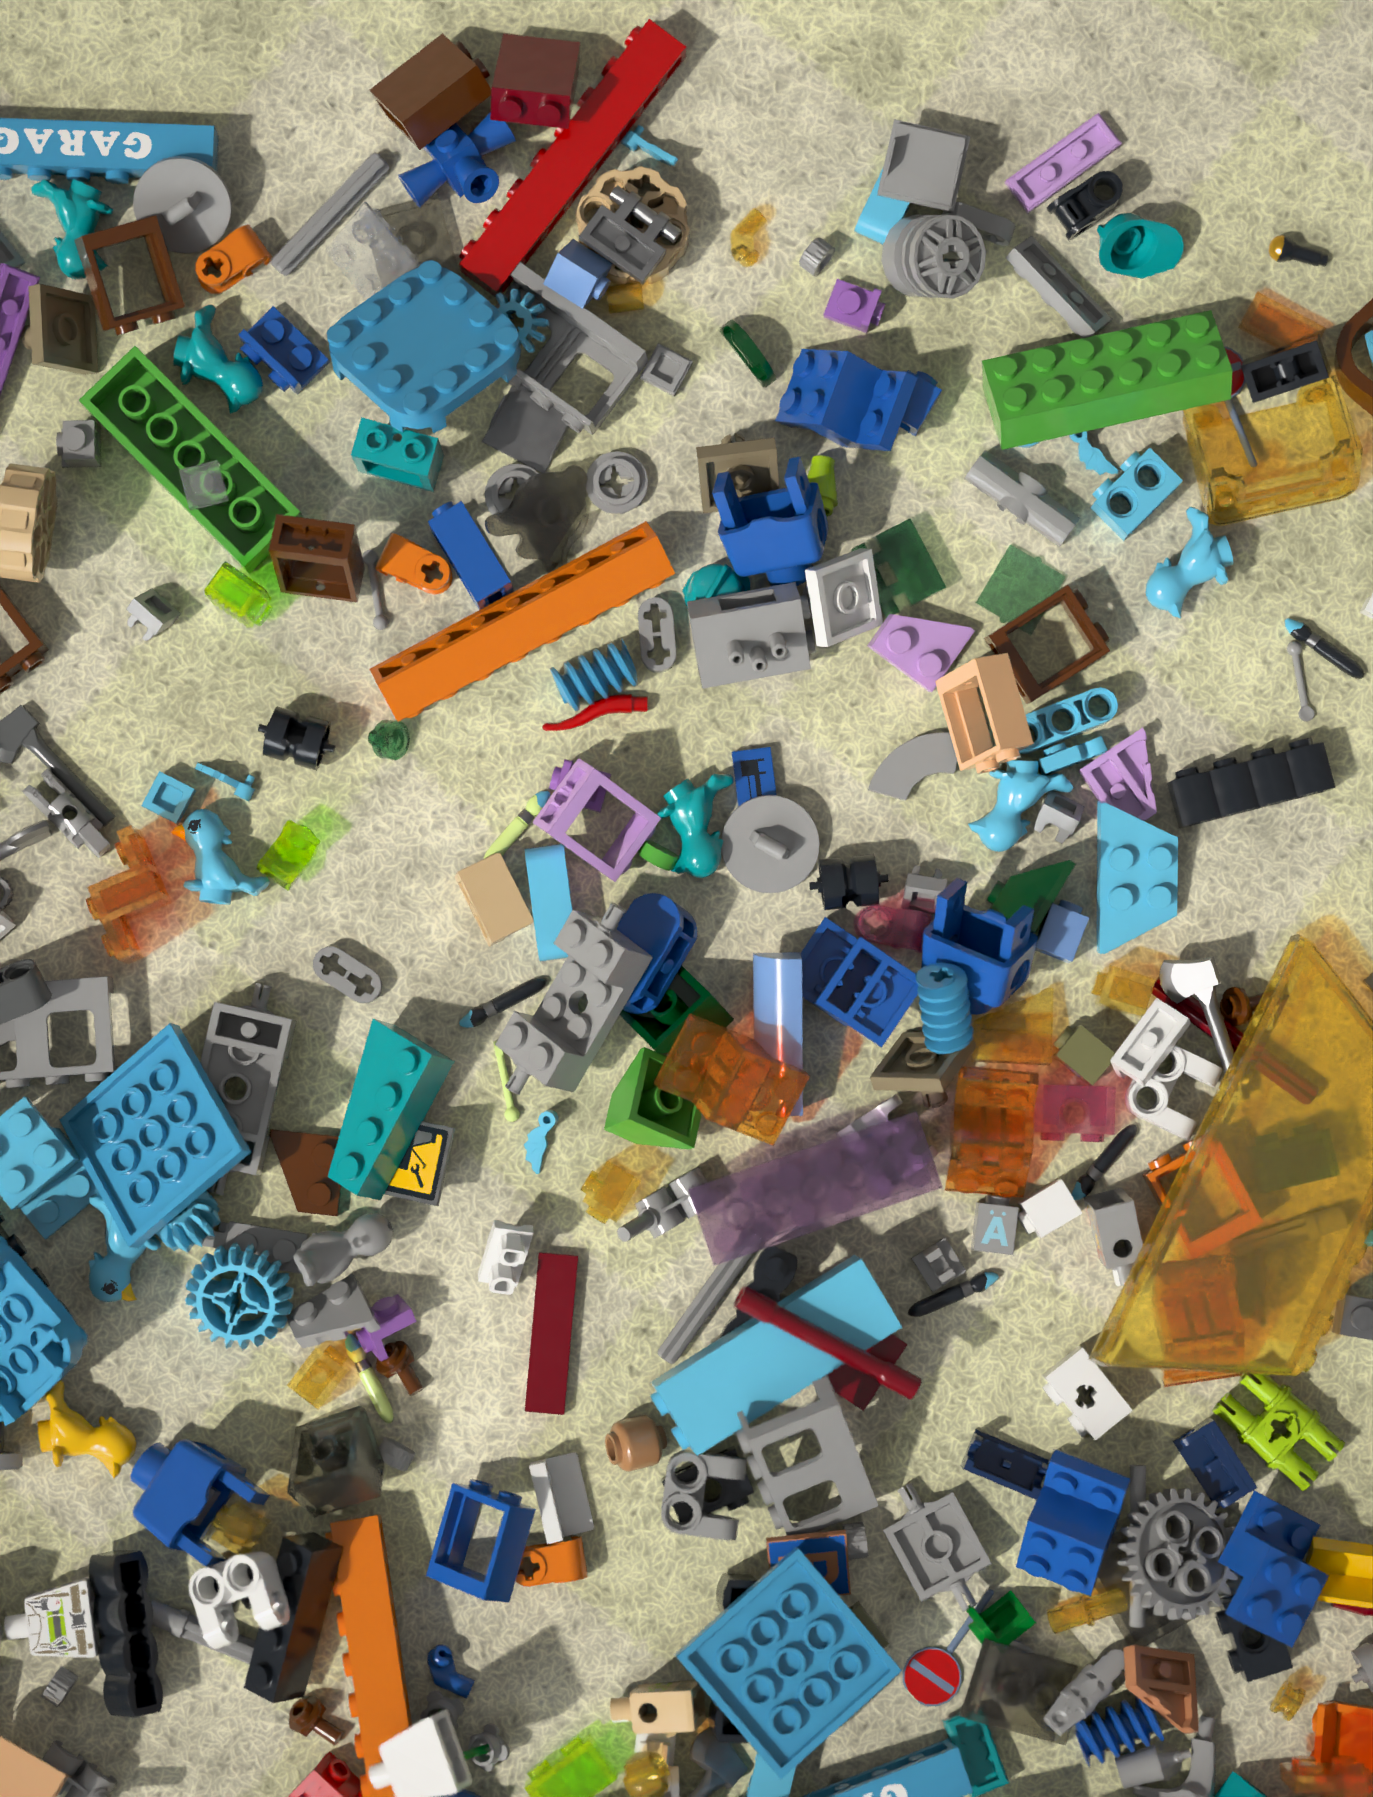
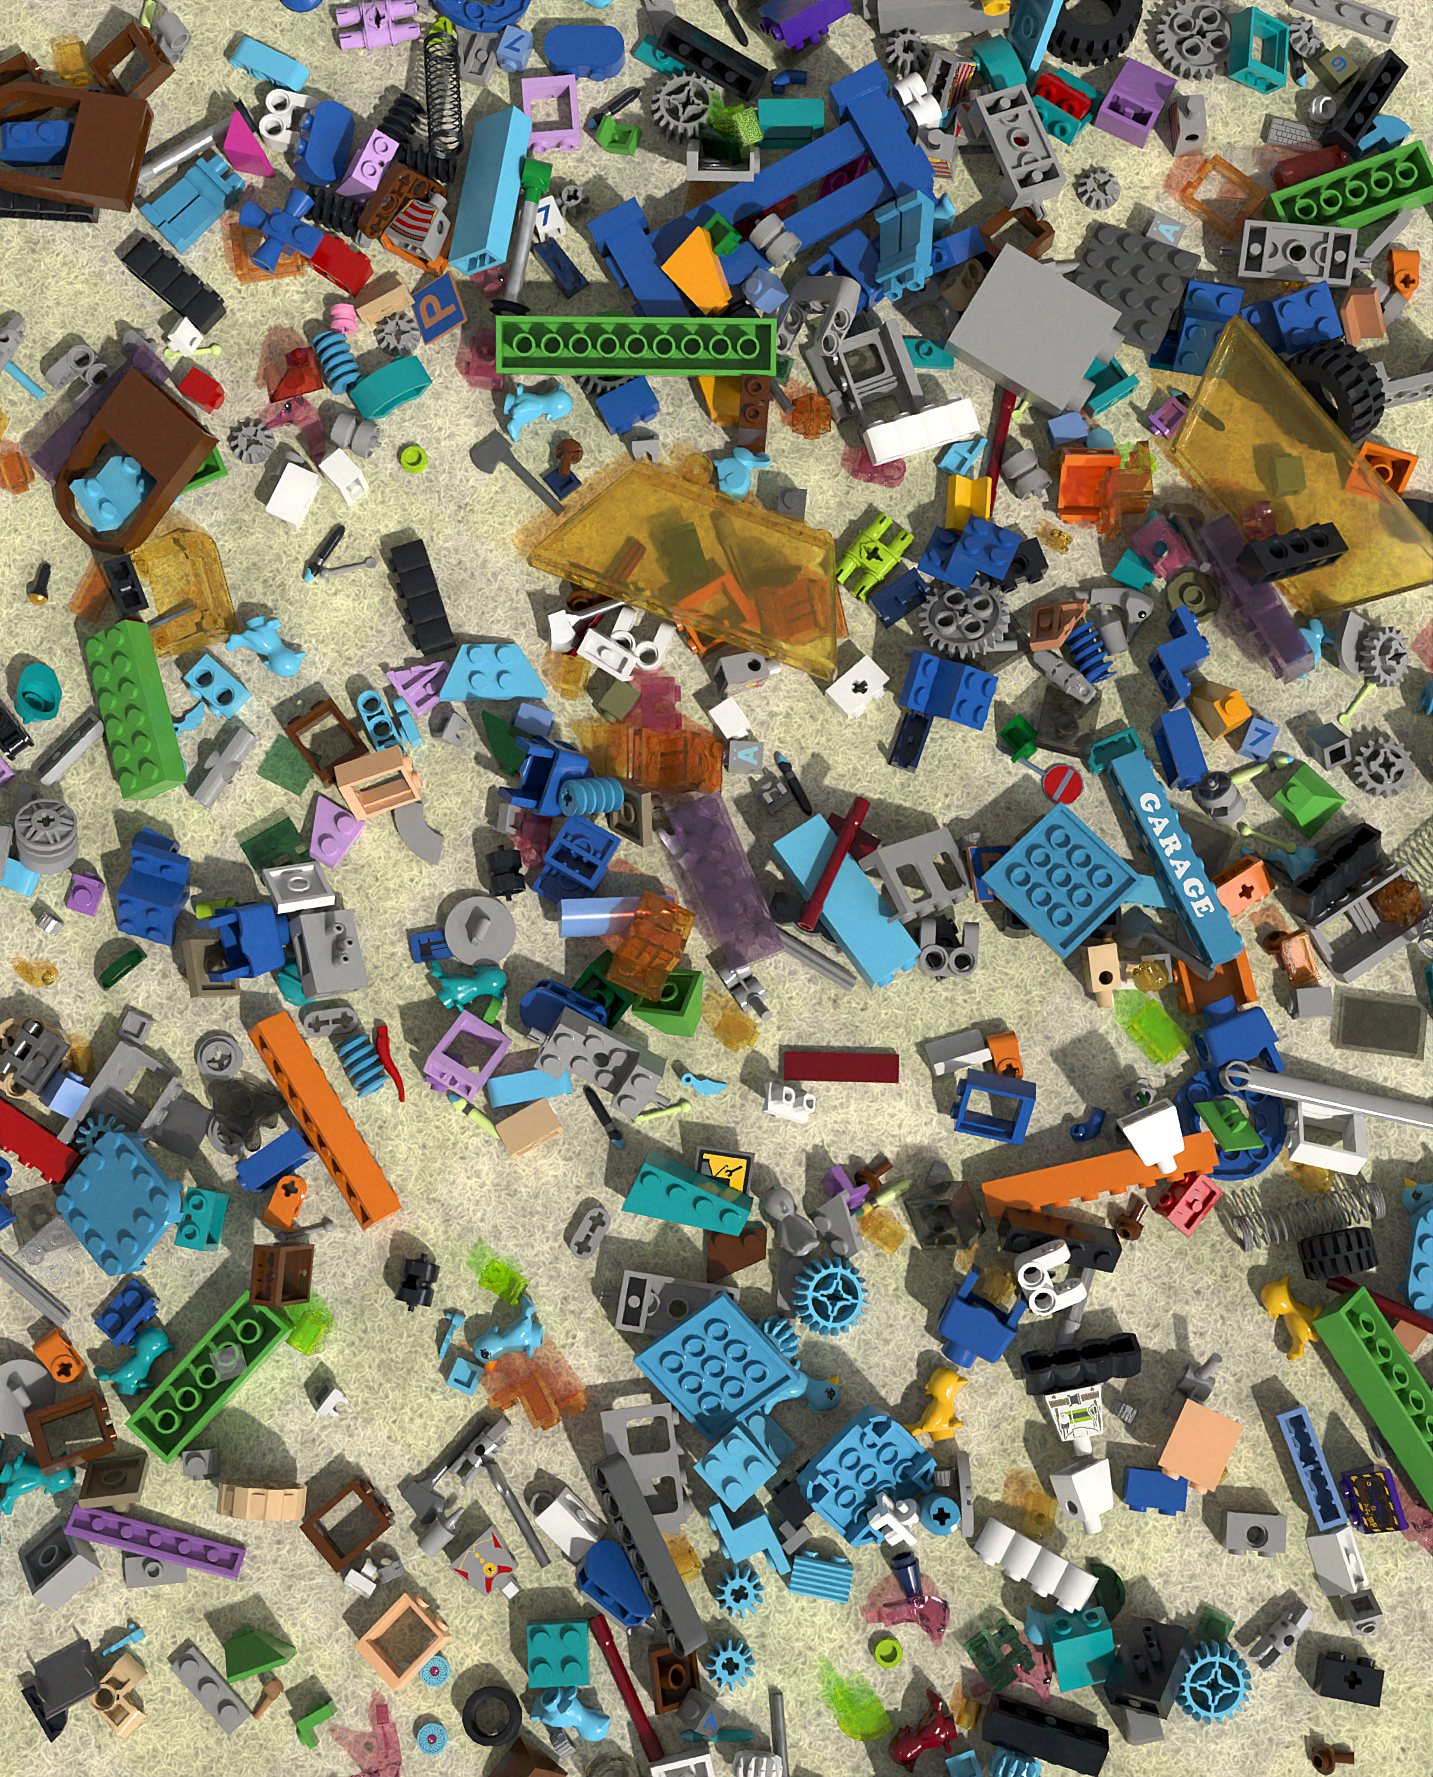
camera: 90 degrees left, 5 degrees down
clear green tile [368,719,410,760] -> none
medium nougat head [605,1415,667,1472] -> none
light grey plate [883,1483,992,1612] -> none
medium azure animal [968,760,1074,852] -> none
clear yellow axle [1047,1588,1128,1634] -> none
black piece [1071,1124,1137,1200] -> none

